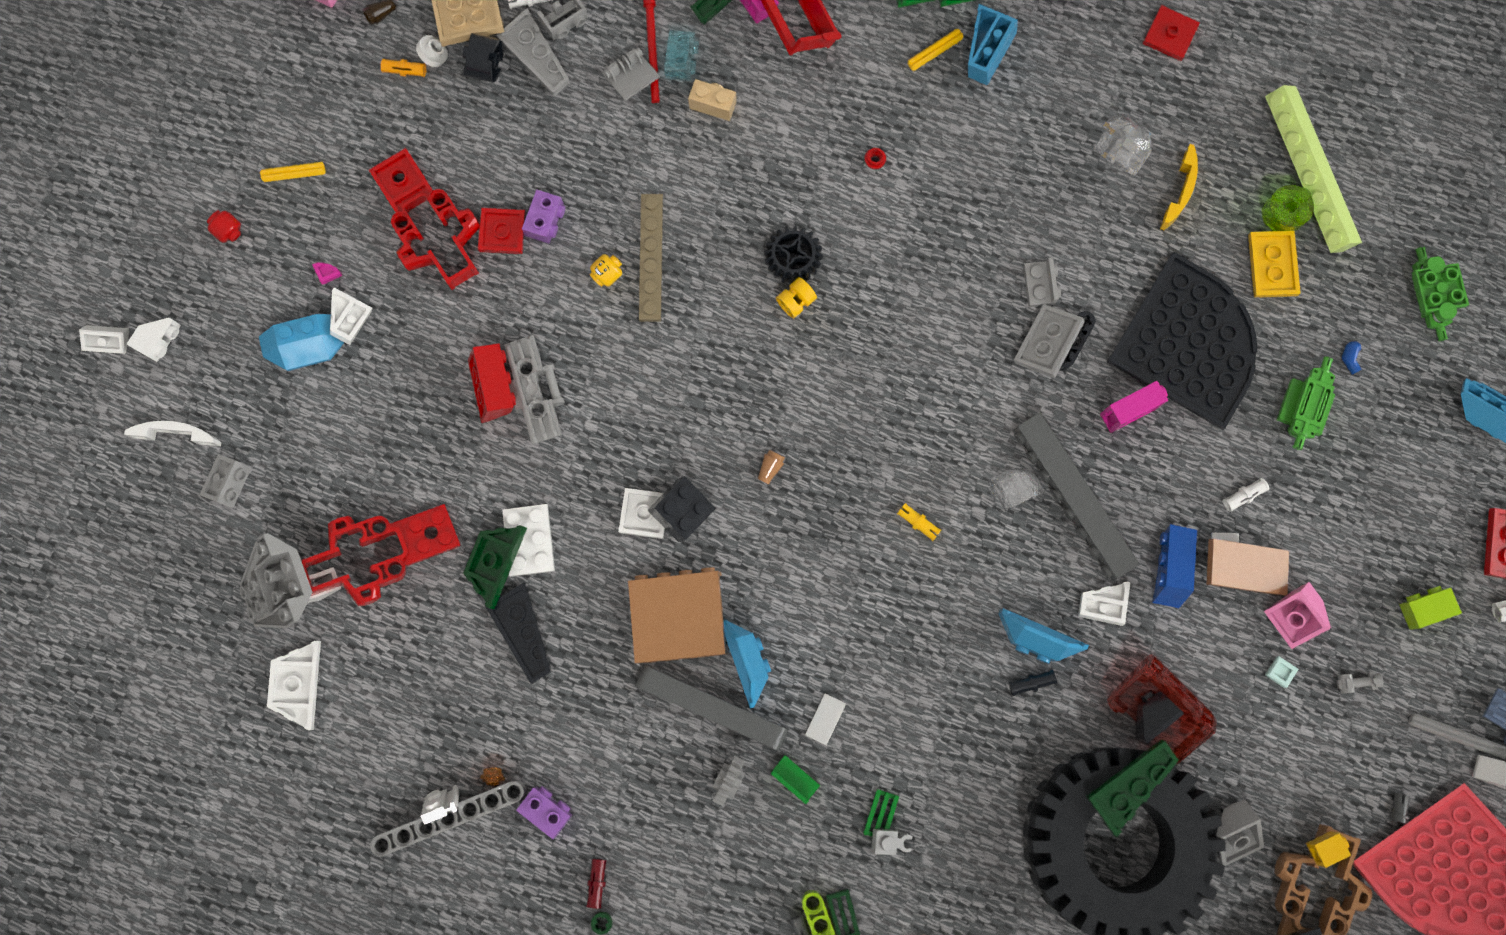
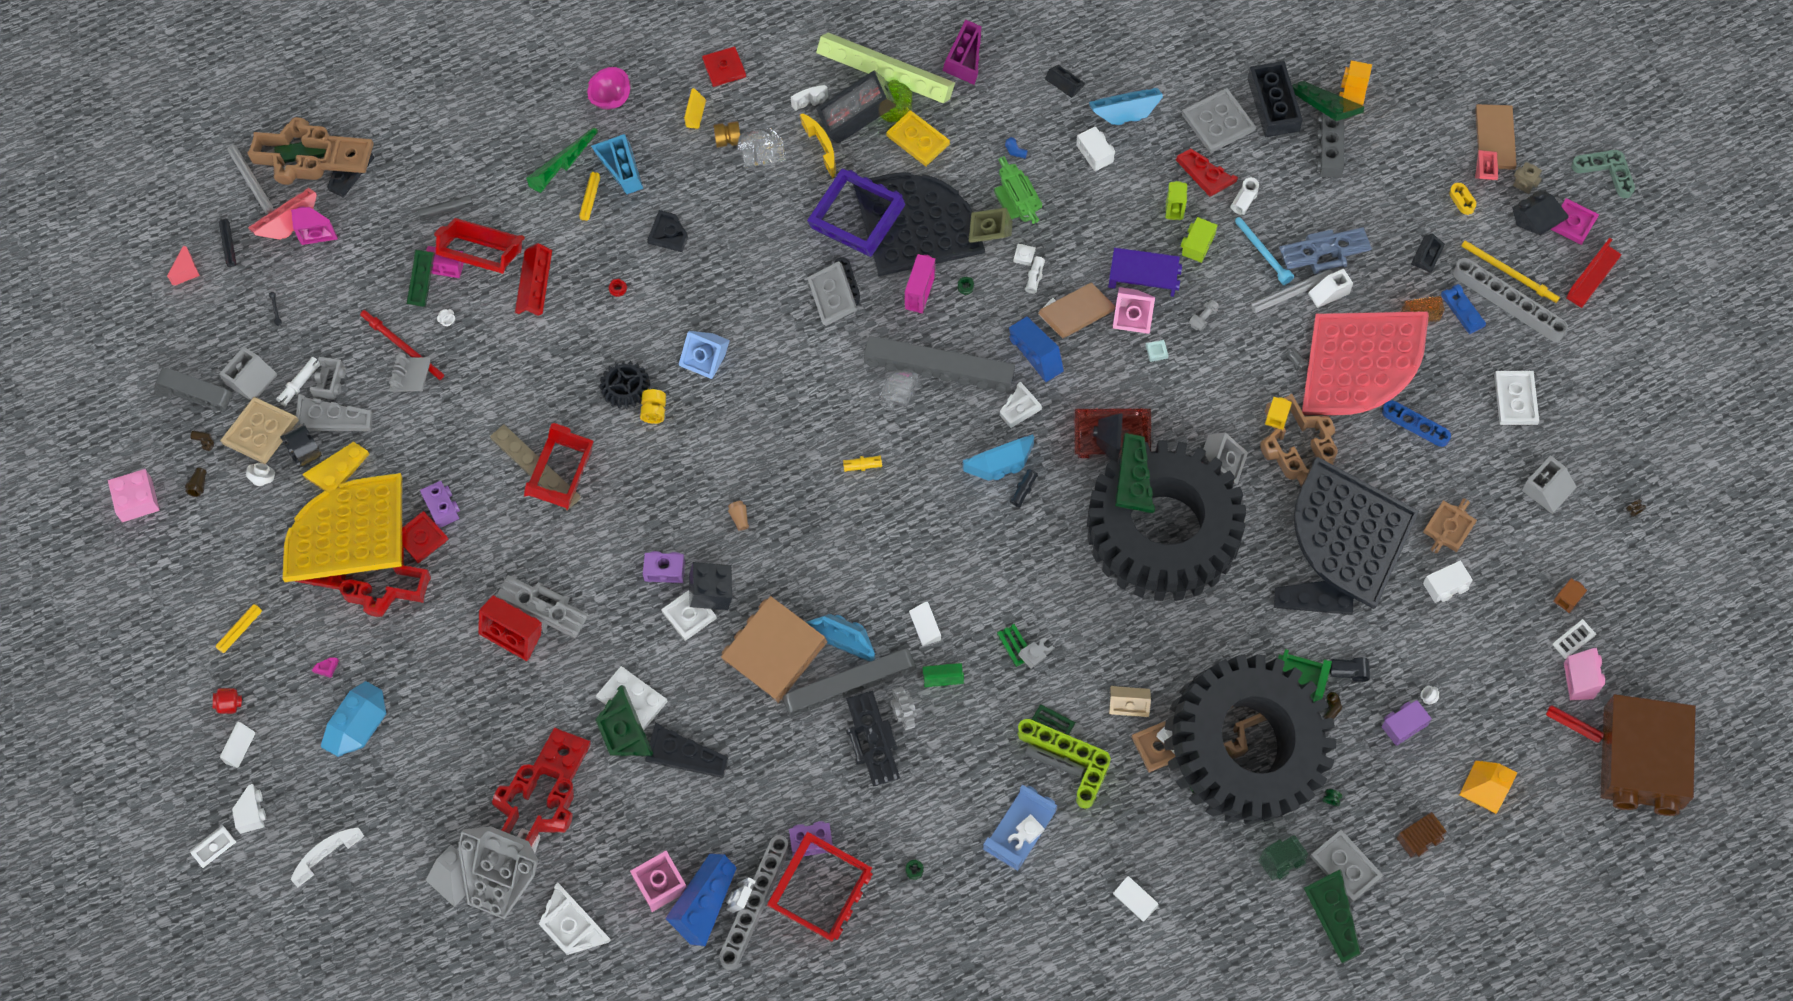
camera: 45 degrees left, 15 degrees down
light grey bracket [200,454,251,508] -> none
white wing [330,288,372,345] -> none
light orange pin [381,59,427,77] -> none
clear orange plate [480,767,505,785] -> none
dark red pin [586,859,607,909] -> none
yellow head [590,254,622,287] -> none
clear light blue brick [664,30,699,81] -> none
tan brick [688,79,736,121] -> none
light grey bracket [1023,257,1061,307] -> none
bright green piece [1411,247,1469,341] -> none
none -> white slope [220,722,255,768]
none -> yellow plate [282,473,402,582]
none -> yellow wing [302,442,369,492]
none -> light grey slope [426,845,466,907]
none -> white plate [437,309,455,326]
none -> red panel [515,243,552,316]
none -> red piece [524,423,594,510]
none -> bright pink brick [630,851,687,912]
none -> medium lavender brick [643,551,685,583]
none -> black plate [647,210,688,252]
none -> blue wedge [665,854,737,946]
none -> light blue slope [679,331,730,379]
none -> yellow slope [684,88,706,129]
none -> pearl gold wheel [714,121,742,148]
none -> red window [766,832,873,942]
none -> white slope [791,85,828,111]
none -> dark purple window [807,168,905,257]
none -> brick [816,70,897,143]
none -> black piece [846,690,900,787]
none -> magenta wedge [942,19,982,85]
none -> dark green bush [958,276,974,295]
none -> olive slope [969,208,1013,243]
none -> white plate [1013,244,1036,266]
none -> black slope [1045,65,1085,98]
none -> white brick [1076,126,1115,171]
none -> dark purple panel [1108,247,1182,297]
none -> lime brick [1165,181,1187,220]
none -> medium azure piece [1235,217,1294,285]

